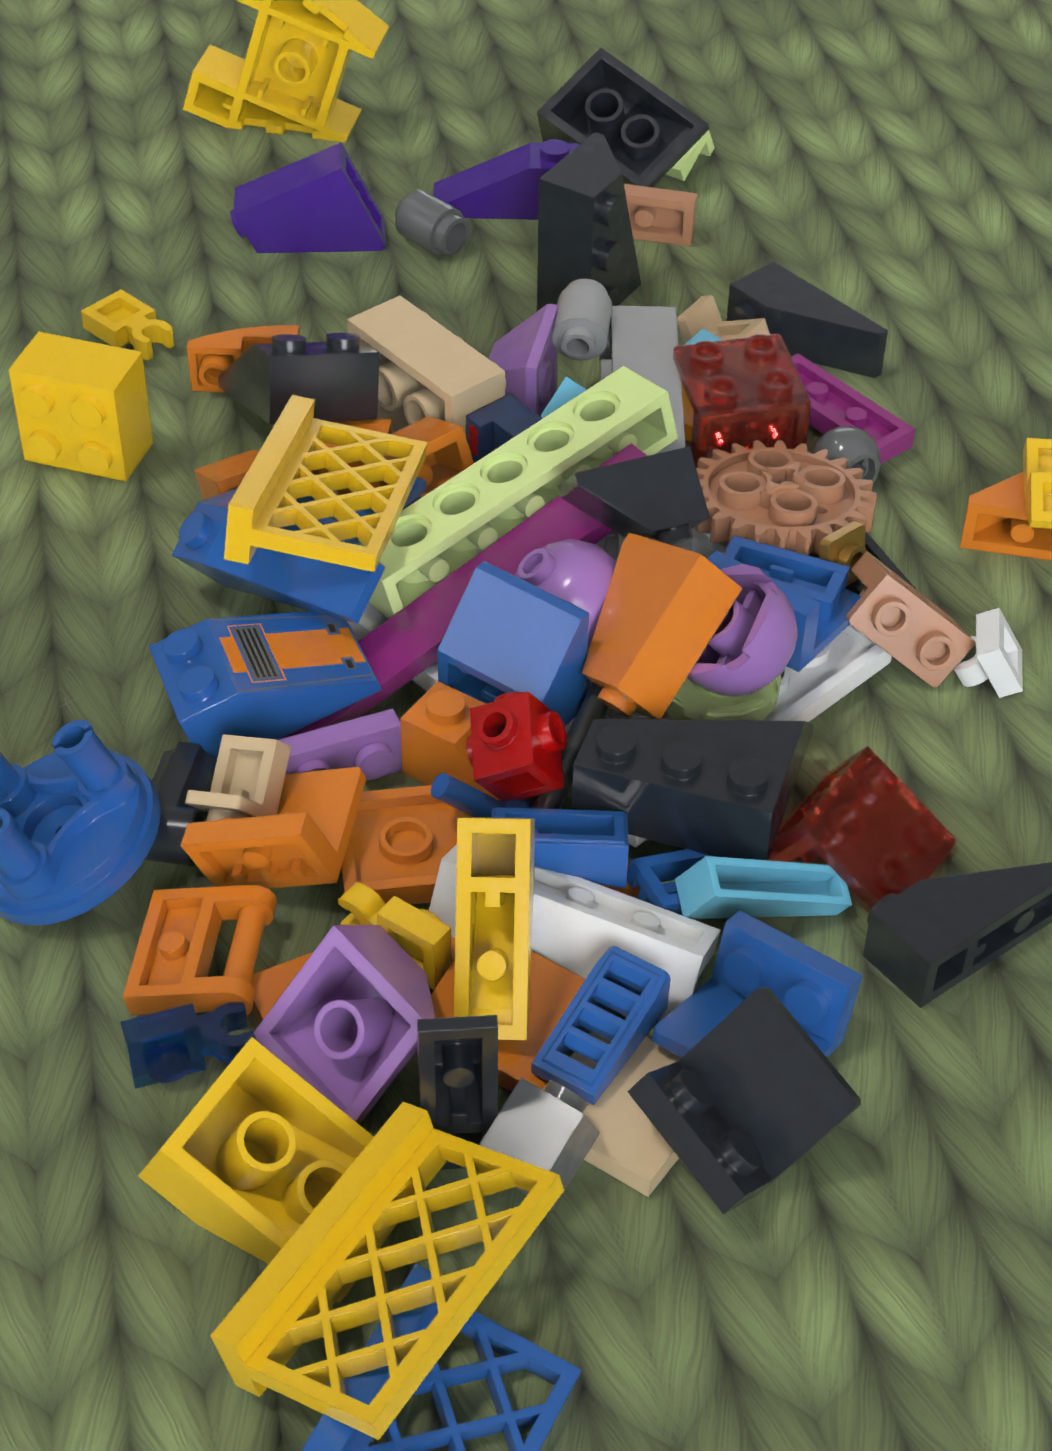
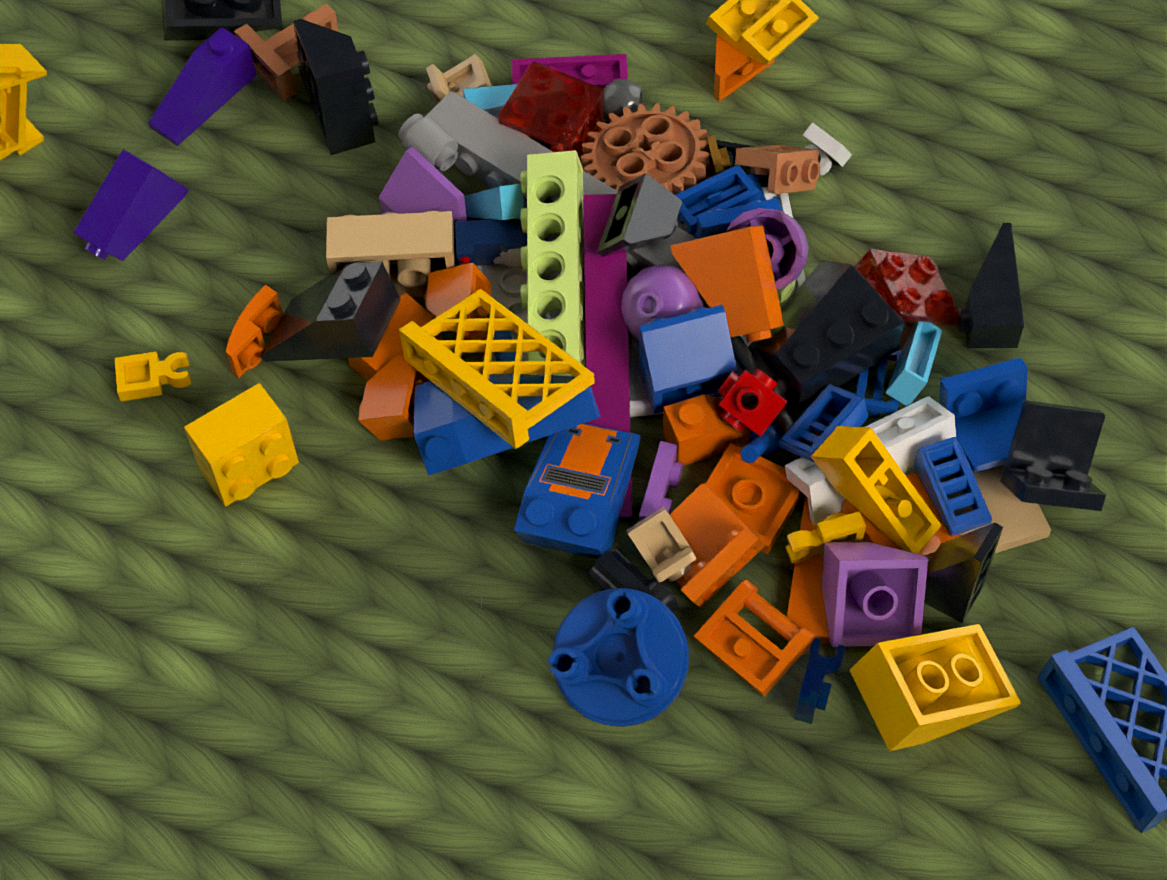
camera: 50 degrees left, 15 degrees up
yellow fence [210,1102,564,1440] -> none
dark grey brick [395,190,469,256] -> none
brick [480,1077,600,1211] -> none
black slope [726,262,888,378] -> none

